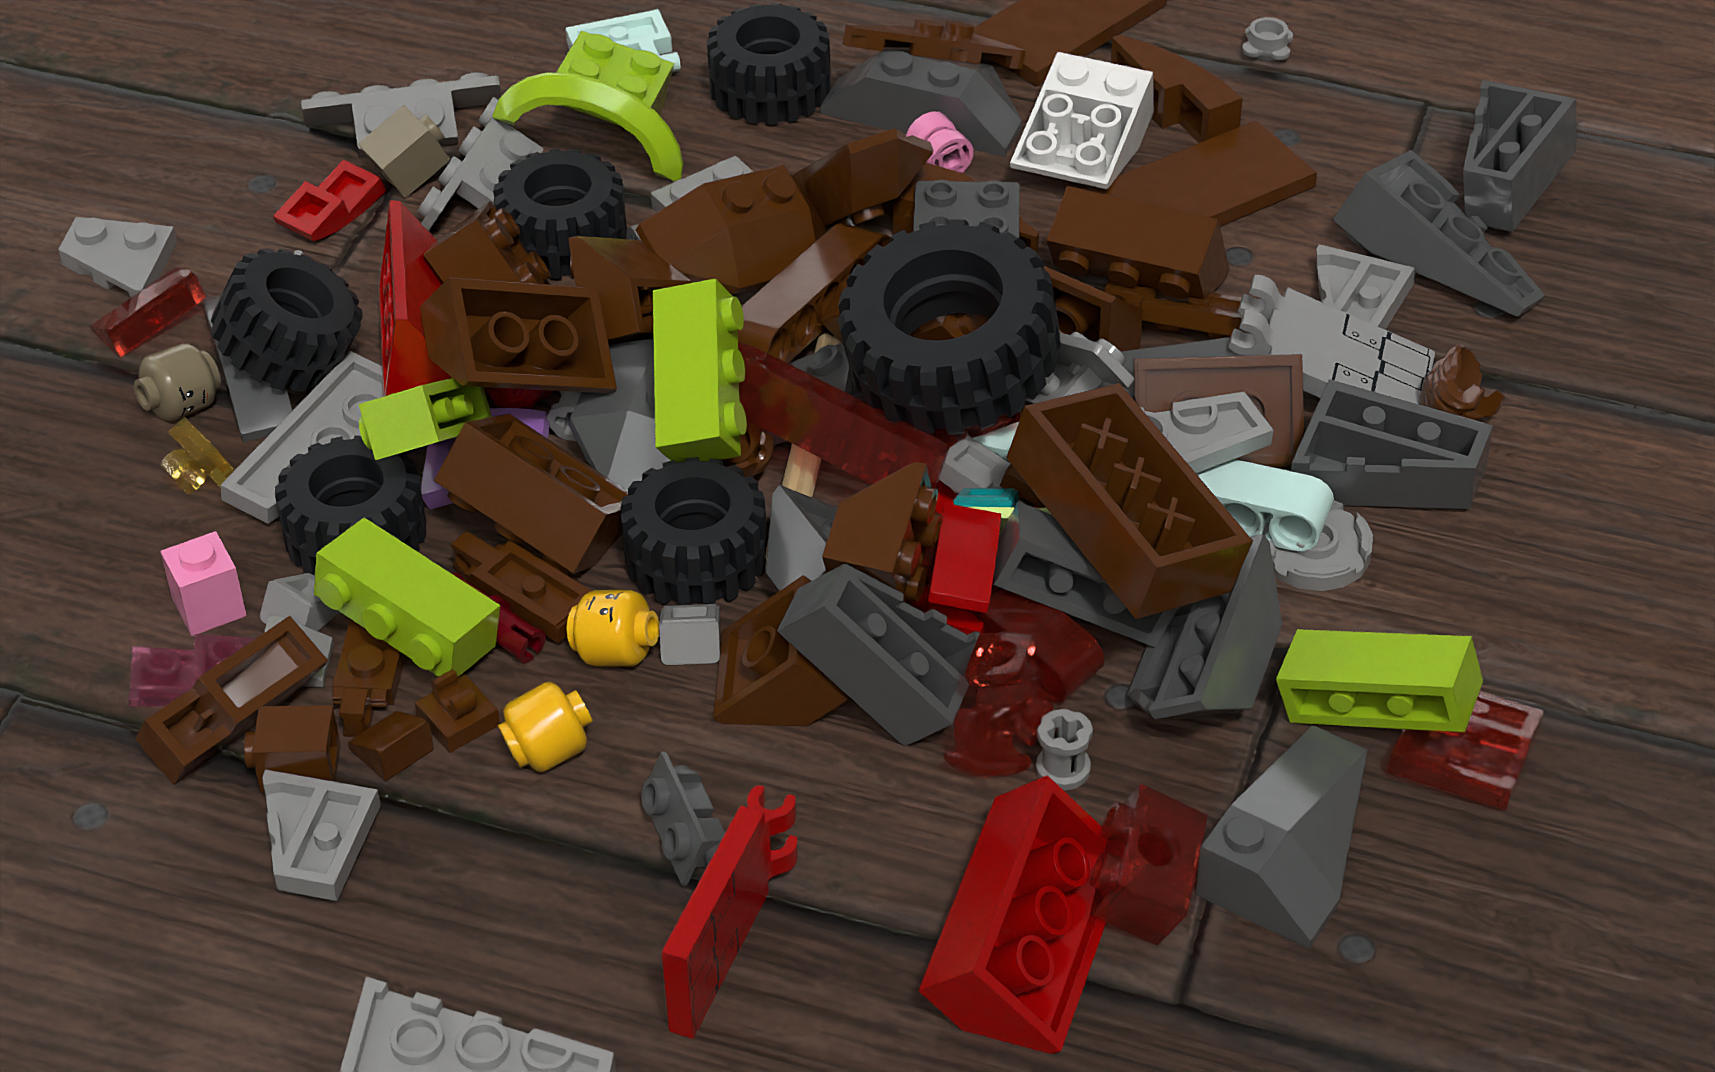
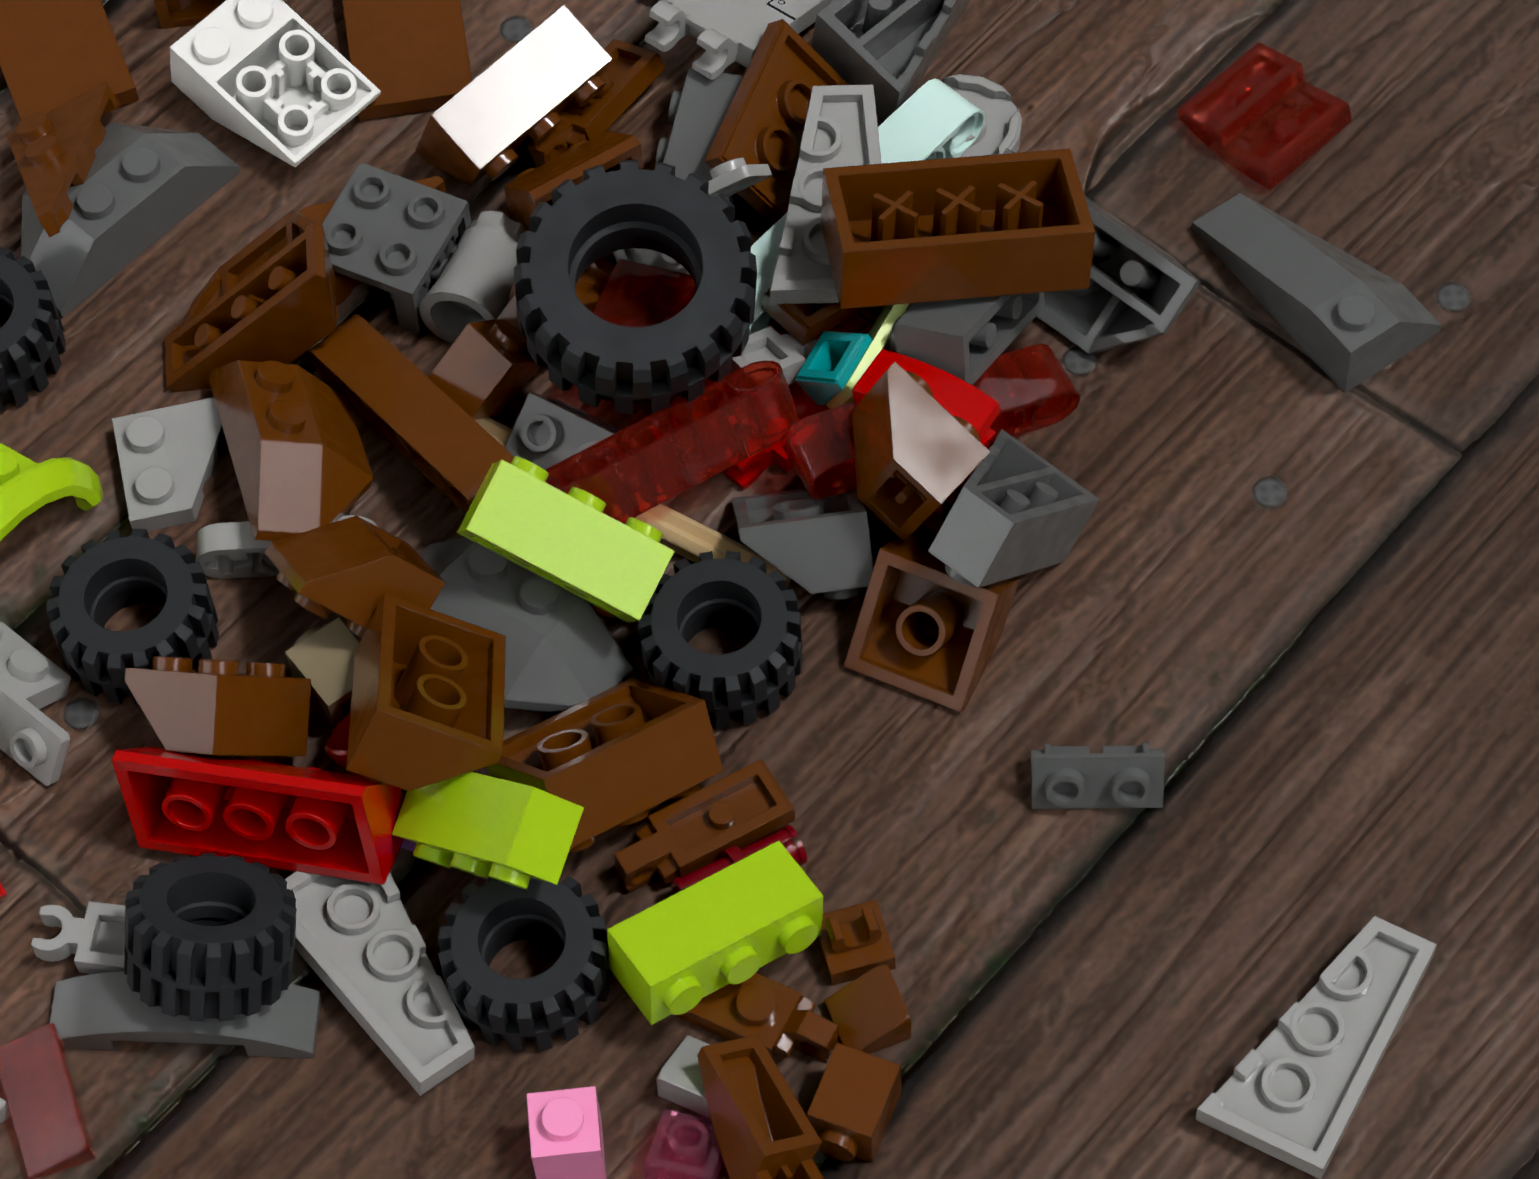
camera: 65 degrees left, 15 degrees up
dark tan head [134,343,221,421] -> none
clear yellow tile [160,417,235,495] -> none
light grey slope [260,573,340,631] -> none
light grey wing [262,770,381,901] -> none
yellow head [497,682,593,773] -> none
yellow head [567,590,659,667] -> none
light grey slope [659,604,720,665] -> none
red tile [662,785,798,1039] -> none
bright pink wheel [906,112,974,173] -> none
red slope [918,775,1130,1054] -> none
clear red animal [944,633,1054,777] -> none
light grey bush [1036,709,1093,791] -> none
clear red brick [1089,784,1208,946] -> none
lime brick [1276,629,1483,732] -> none

